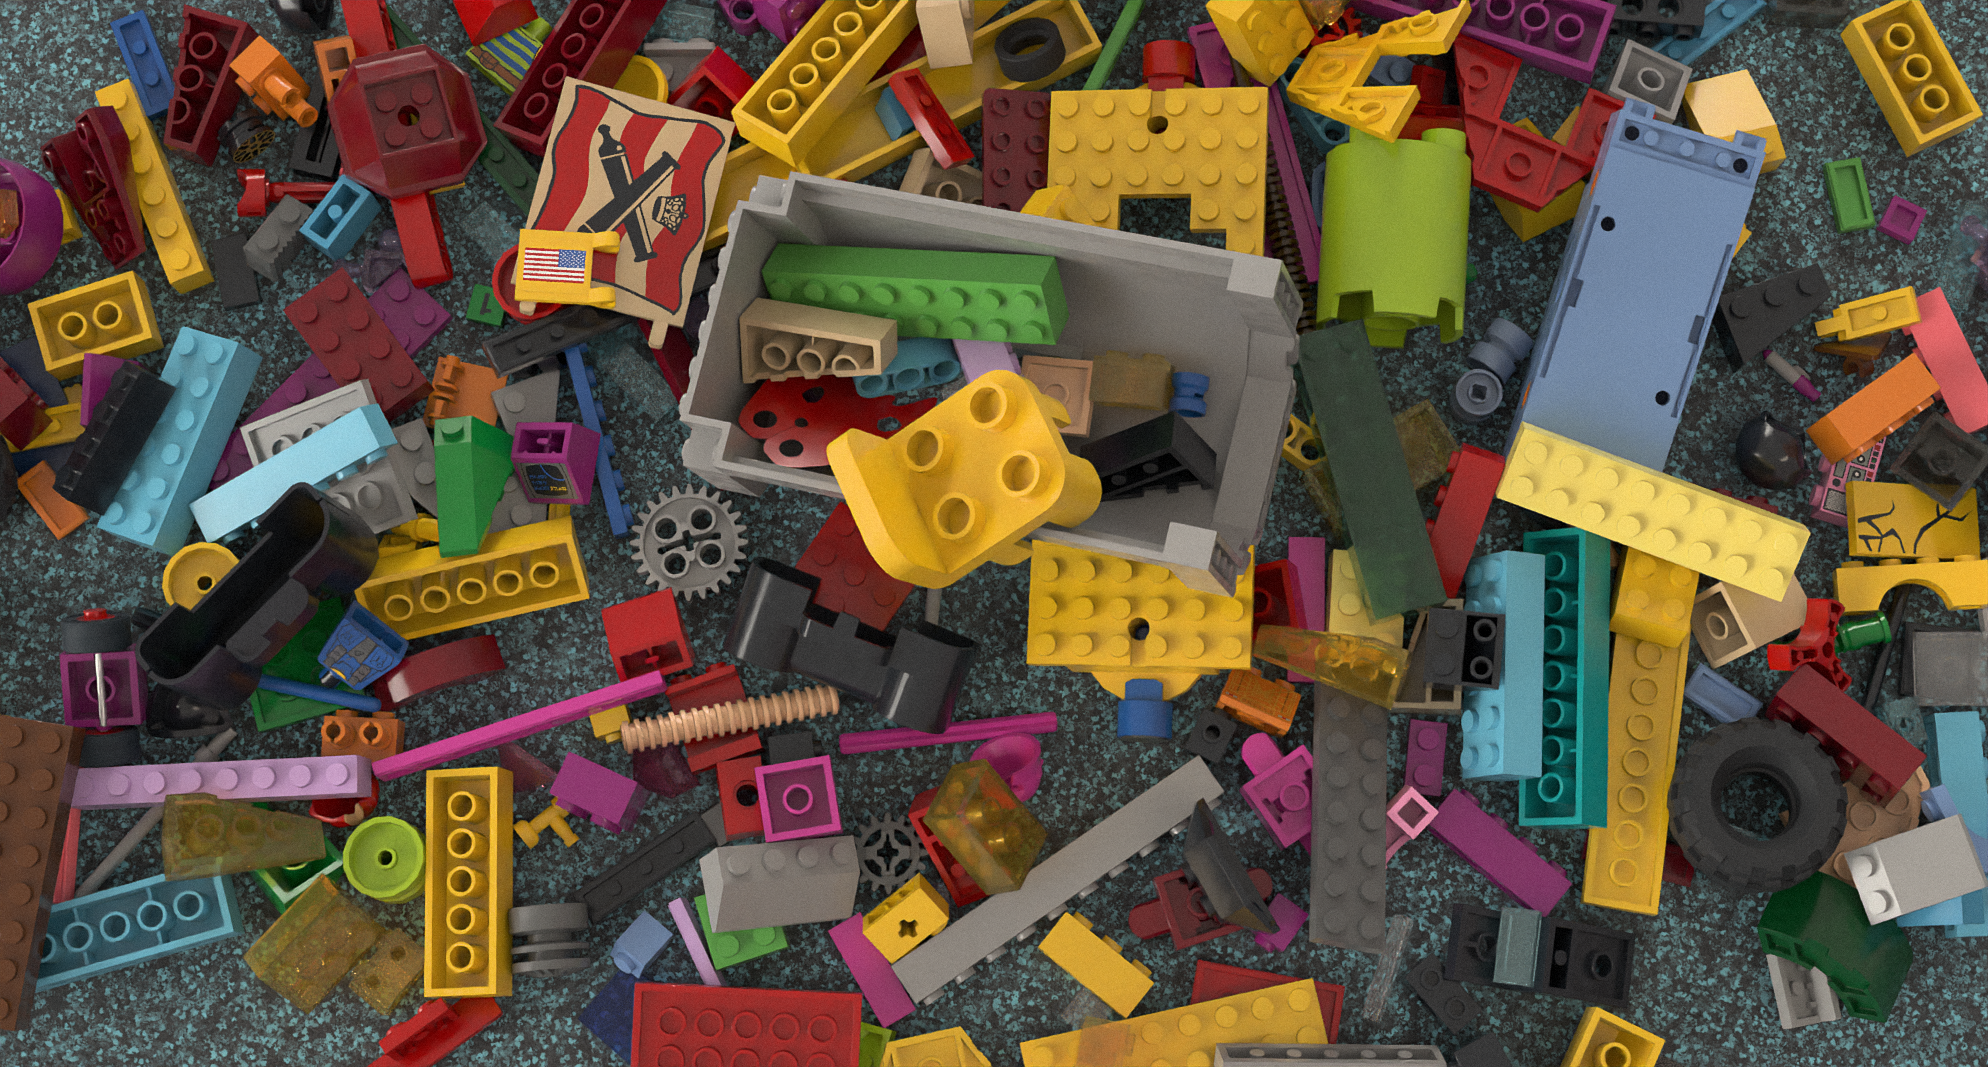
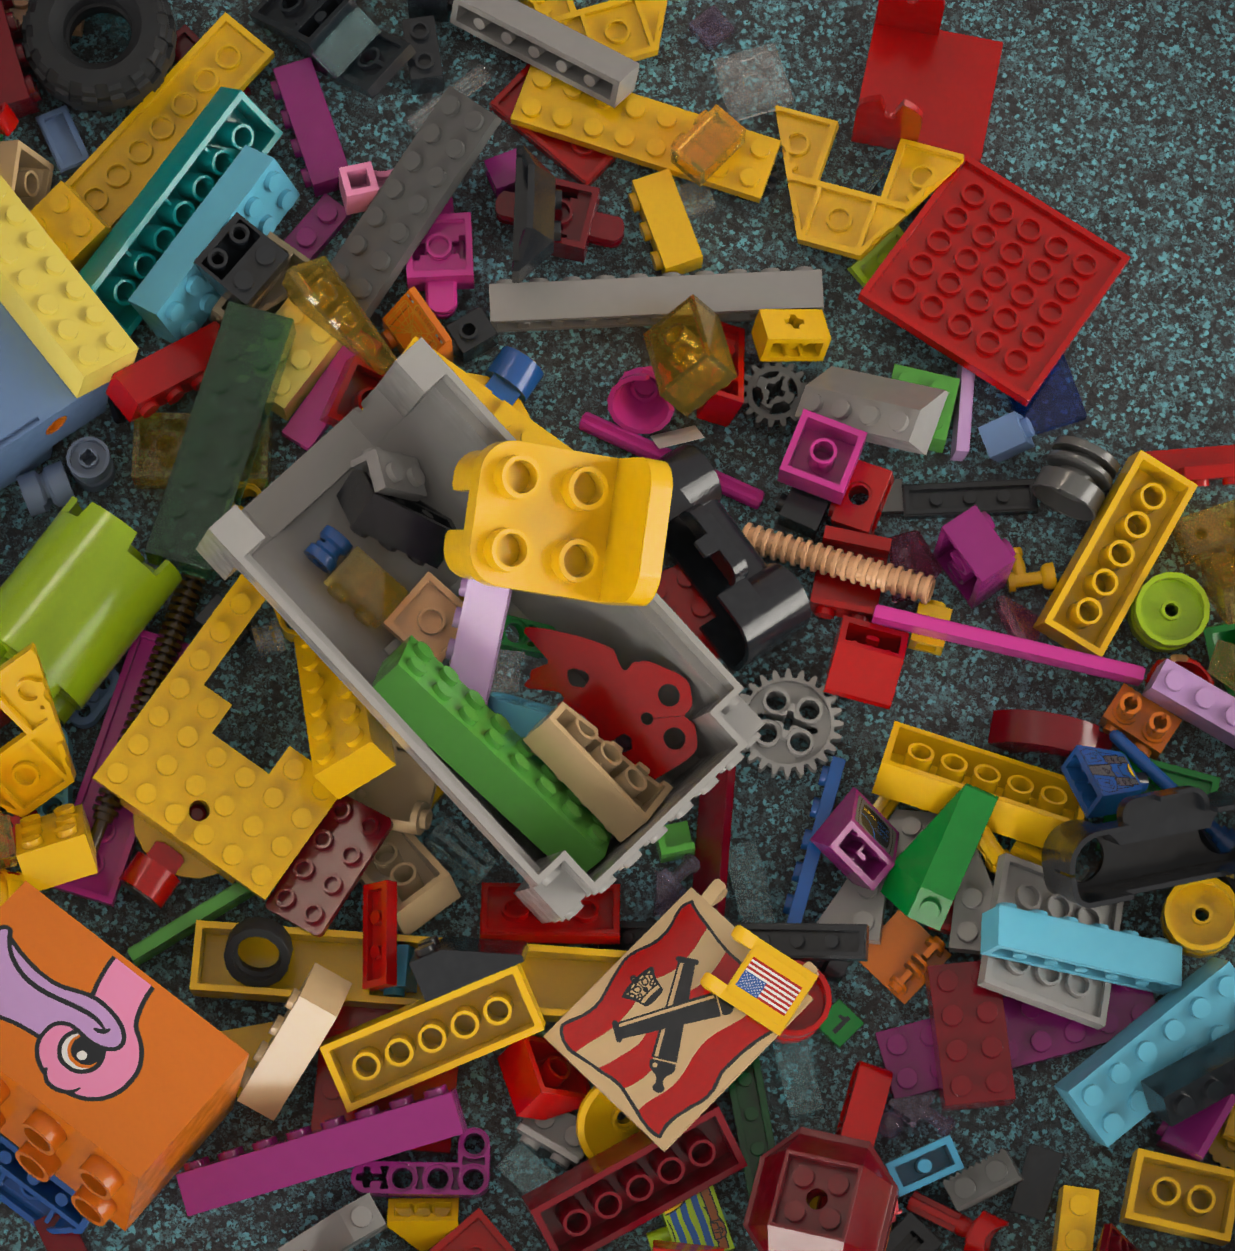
camera: 150 degrees left, 5 degrees down
dark pink tile [828,912,916,1028] -> none
none -> light grey bracket [350,447,427,502]
none -> black slope [409,935,529,1002]
none -> white sticker [650,425,705,449]

